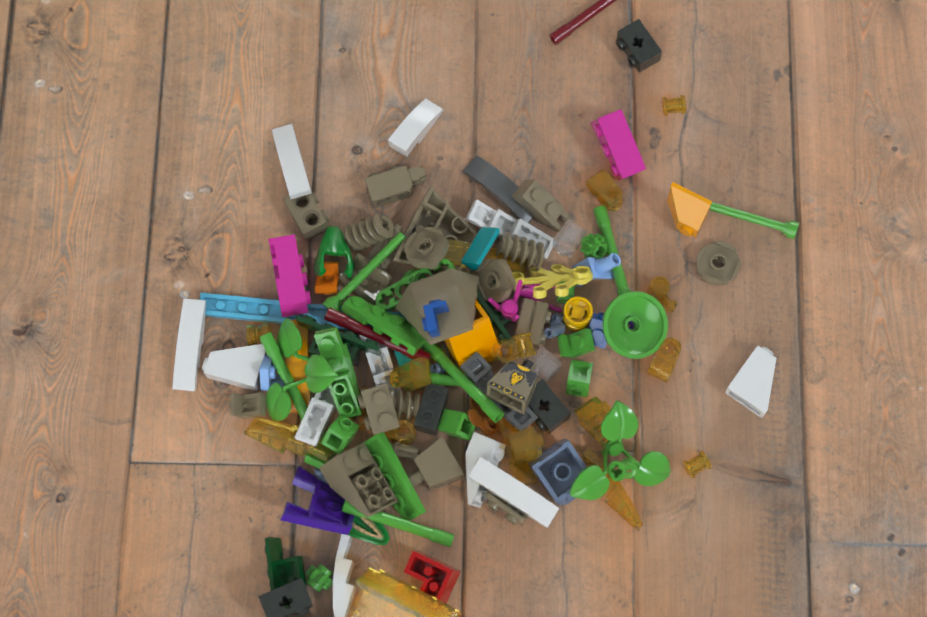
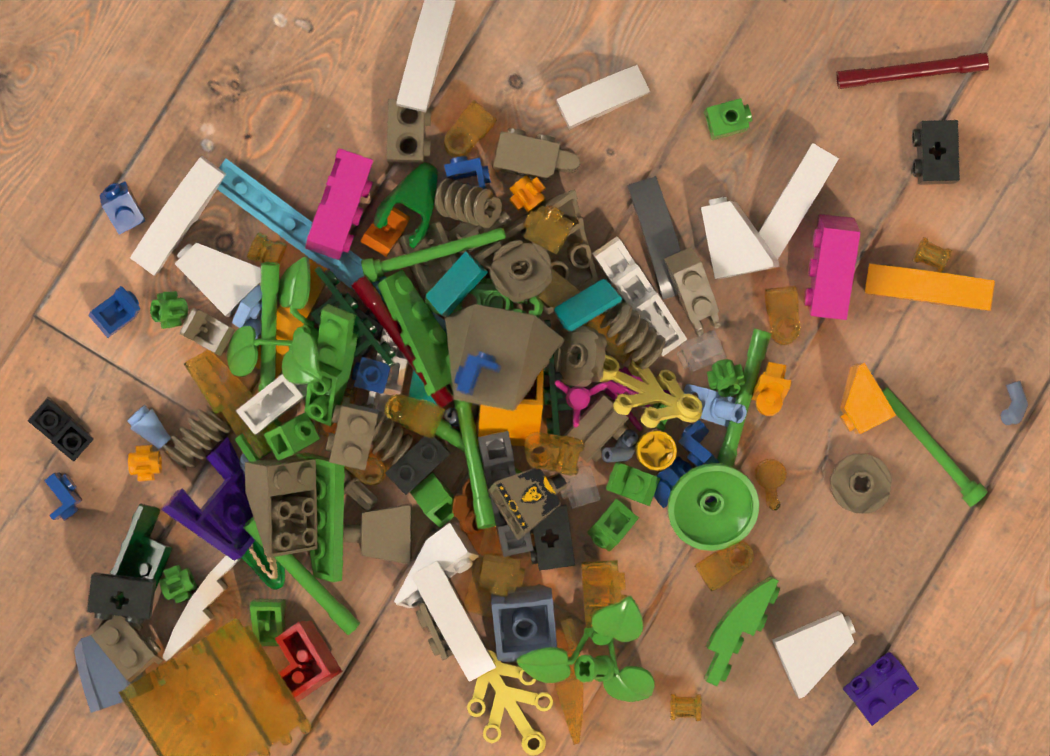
camera: 25 degrees right, 15 degrees up
none -> black slope [28,397,94,462]
none -> blue bracket [44,472,82,521]
none -> blue bracket [88,286,140,338]
none -> bracket [99,181,146,235]
none -> light blue cone [127,405,171,450]
none -> light orange gear [128,445,162,481]
none -> bright green gear [150,291,188,329]
none -> dark tan piece [163,405,230,470]
none -> bright green slope [250,598,286,646]
none -> blue bracket [352,357,391,394]
none -> teal slope [425,251,488,317]
none -> clear yellow piece [444,100,498,158]
none -> blue bracket [444,156,491,189]
none -> light yellow plant [467,650,553,755]
none -> light orange gear [510,175,546,213]
none -> clear yellow brick [523,205,575,254]
none -> blue bracket [678,420,720,467]
none -> white slope [701,197,780,279]
none -> bright green brick [704,98,752,141]
none -> bright green slope [704,576,780,686]
none -> light orange hips [751,362,791,416]
none -> white slope [758,143,839,260]
none -> dark purple bracket [843,652,919,726]
none -> light orange slope [865,263,995,311]
none -> sand blue arm [1000,381,1028,425]

